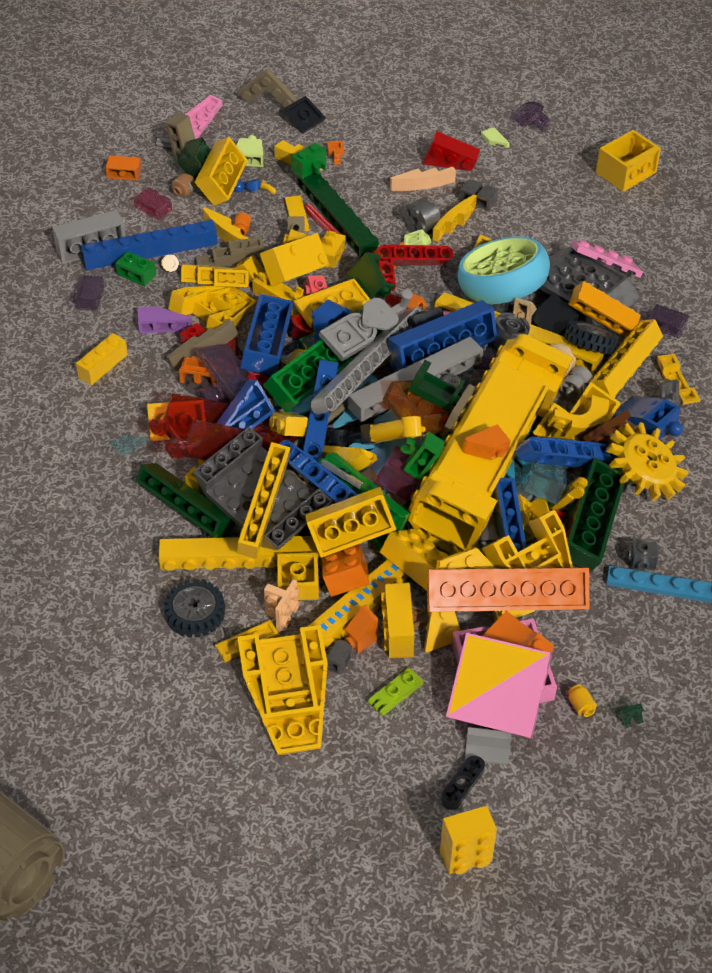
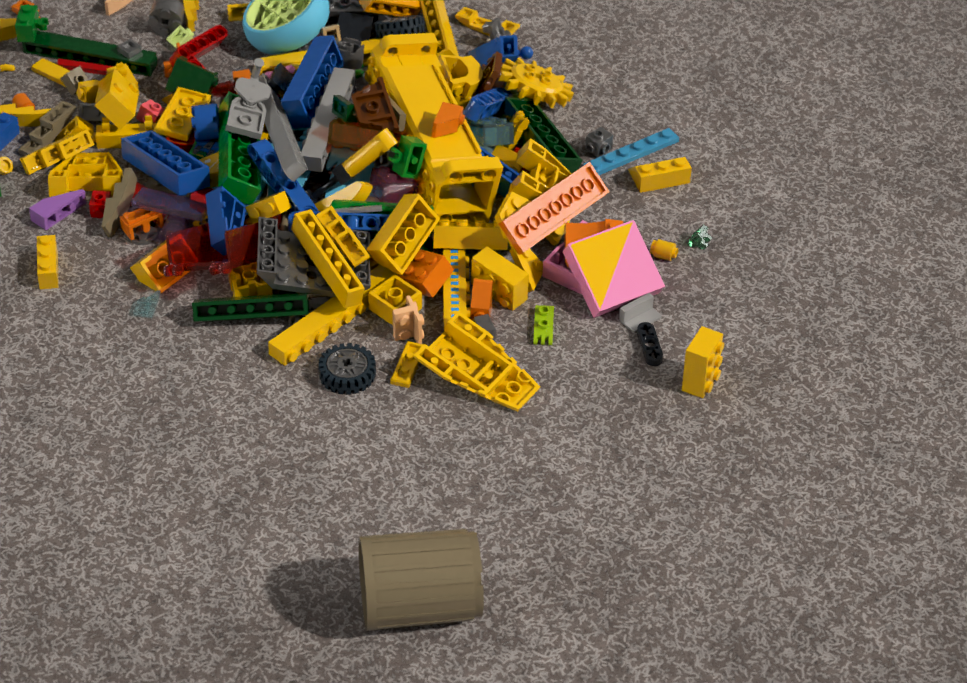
camera: 45 degrees left, 5 degrees down
none -> flat silver tile [117,39,142,59]
none -> yellow slope [316,205,370,268]
none -> reddish brown wing [351,77,399,133]
none -> yellow slope [628,157,692,193]

